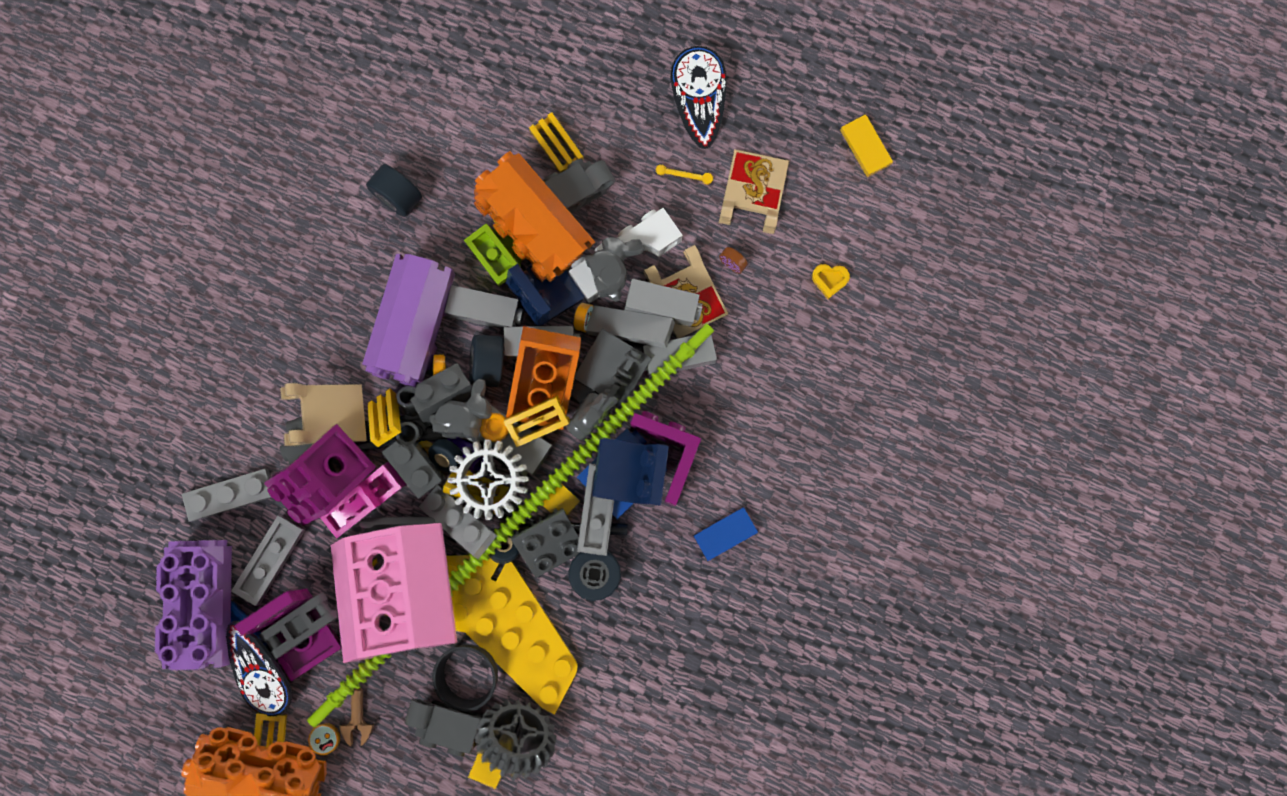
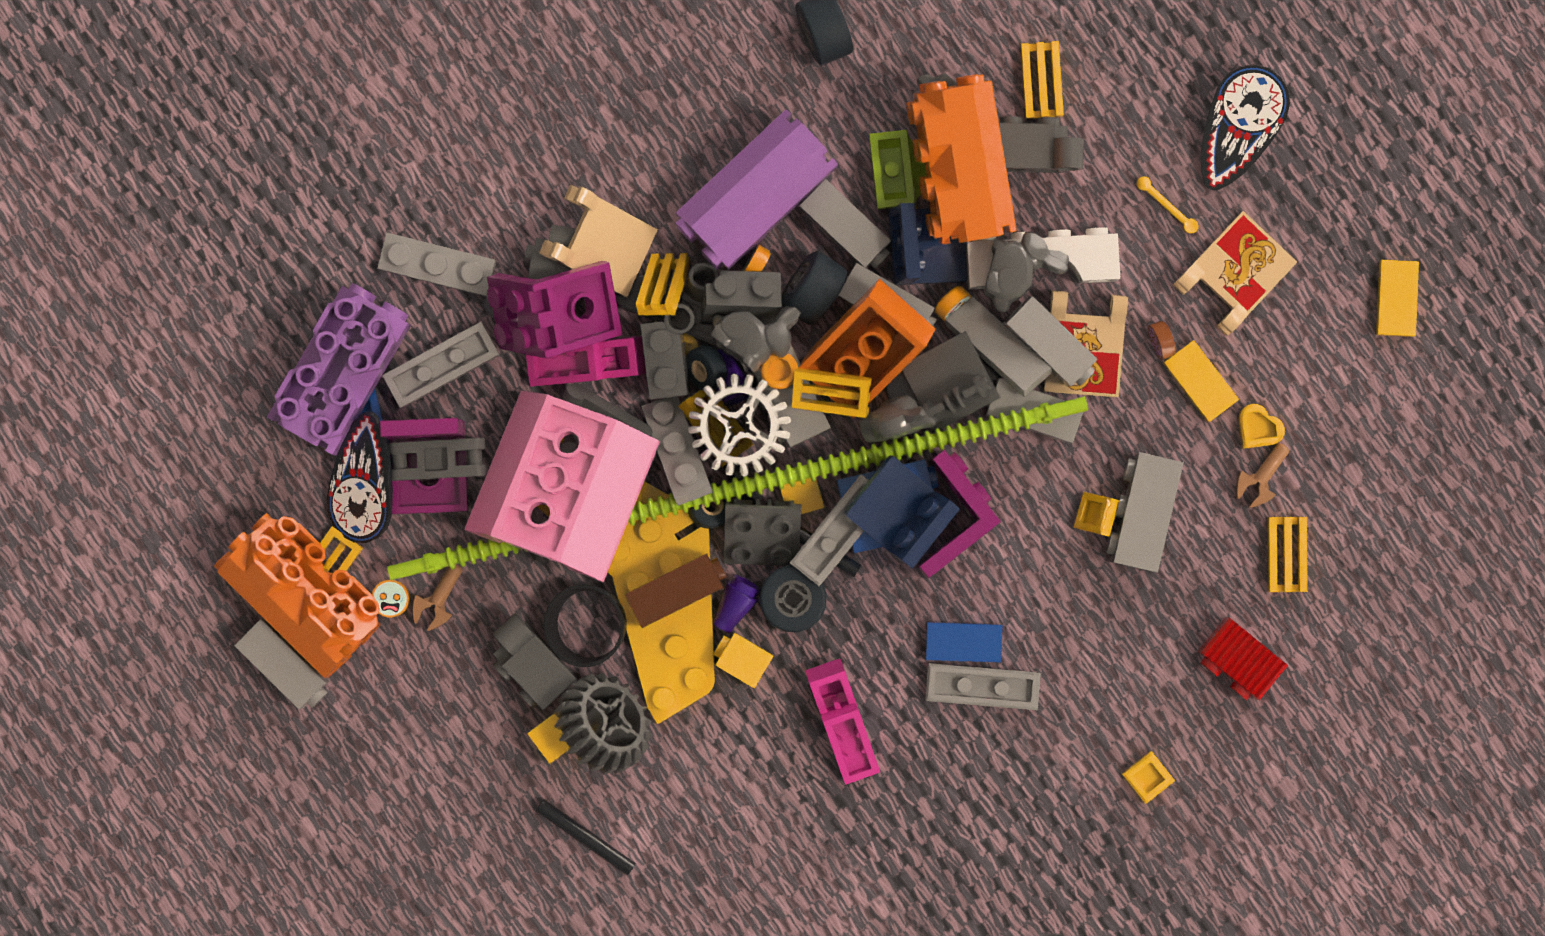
camera: 30 degrees right, 5 degrees up
none -> reddish brown brick [625,554,727,628]
none -> dark purple cone [712,575,761,633]
none -> yellow brick [713,632,773,688]
none -> dark pink slope [805,658,880,785]
none -> light grey tile [925,663,1041,710]
none -> yellow tile [1073,491,1119,537]
none -> light grey brick [1106,452,1184,573]
none -> yellow tile [1122,751,1175,804]
none -> yellow tile [1163,340,1239,423]
none -> red brick [1197,617,1288,701]
none -> medium nougat bar [1236,443,1289,508]
none -> yellow tile [1267,517,1307,592]

